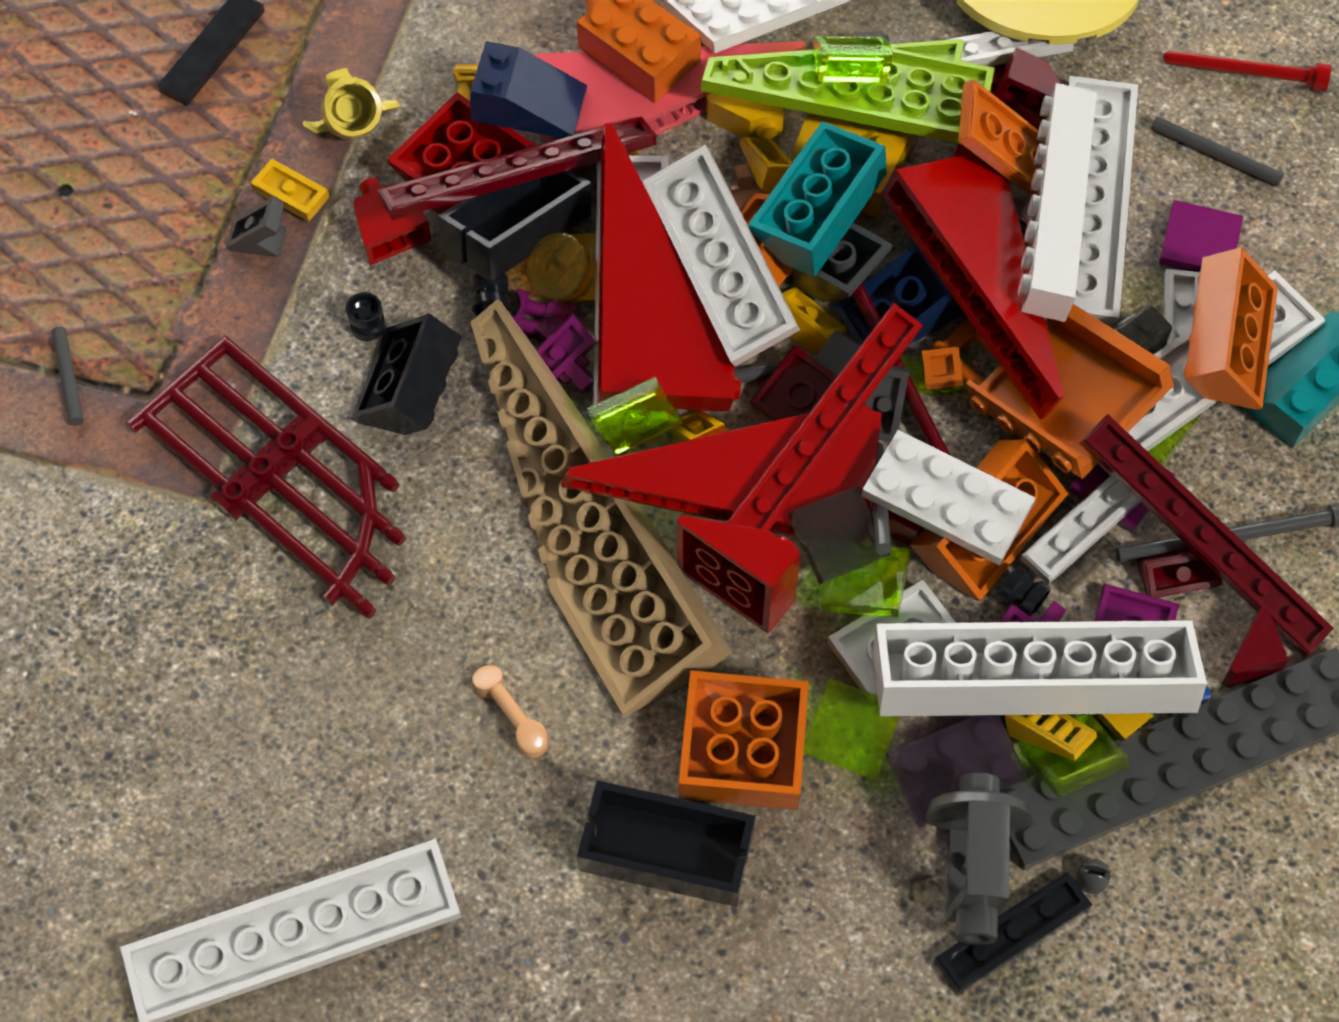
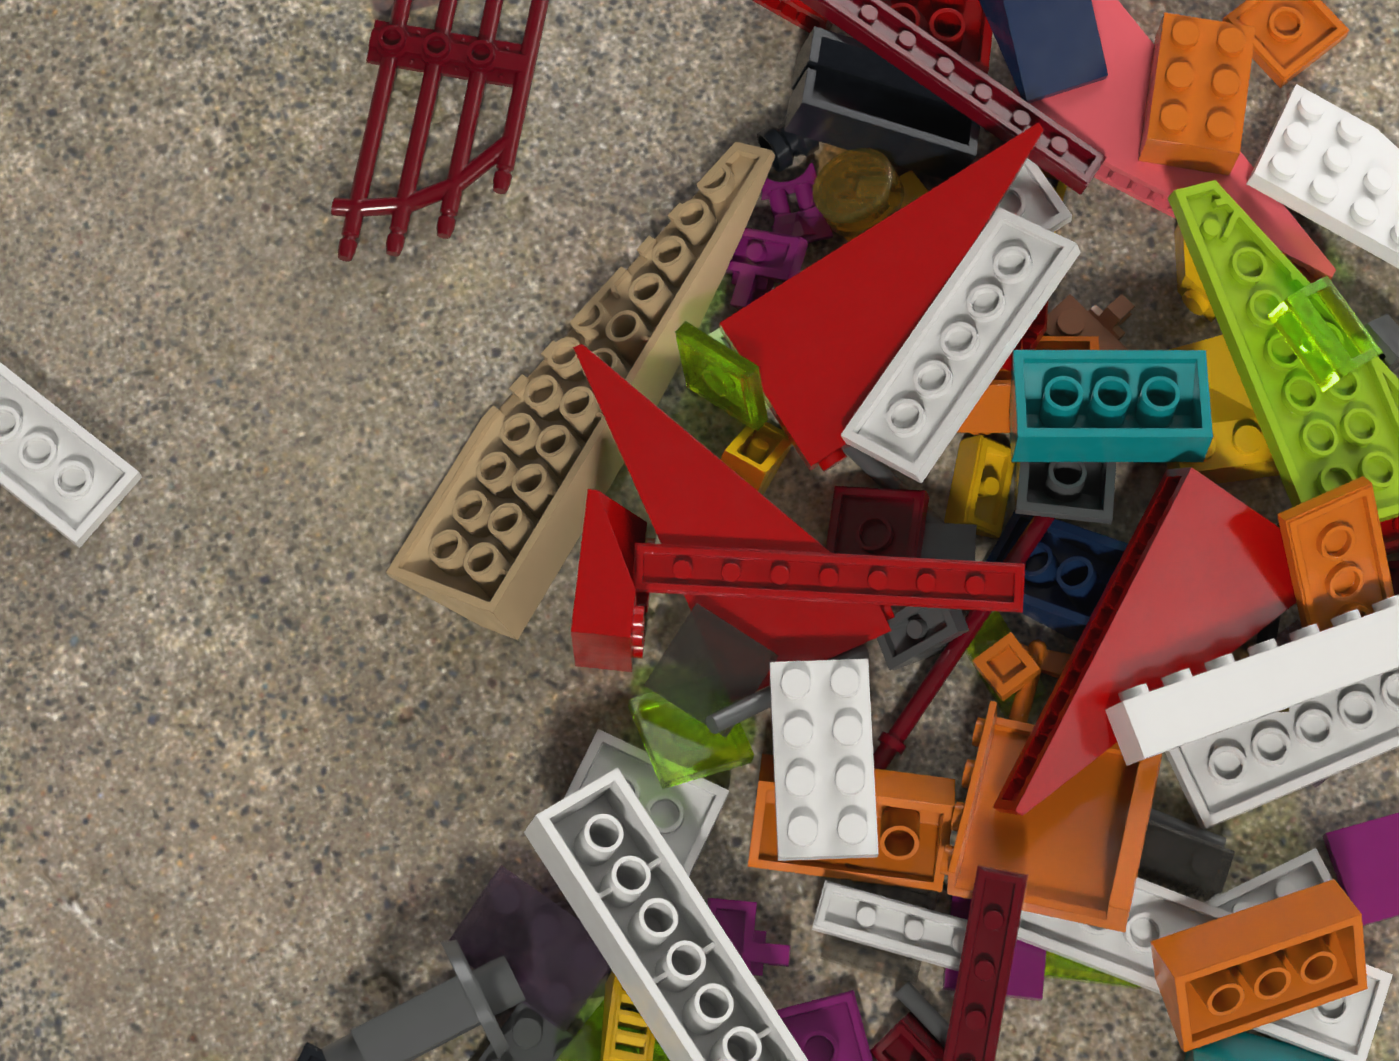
camera: 55 degrees right, 10 degrees up
black wheel [345,292,386,341] -> none
black slope [351,313,462,435] -> none
light nougat bar [472,665,549,758] -> none
black piece [577,780,756,907] -> none
orange slope [679,670,809,810] -> none
yellow slope [739,137,793,193] -> none
clear neon green tile [804,678,900,781] -> none
black wheel [997,565,1051,616] -> none

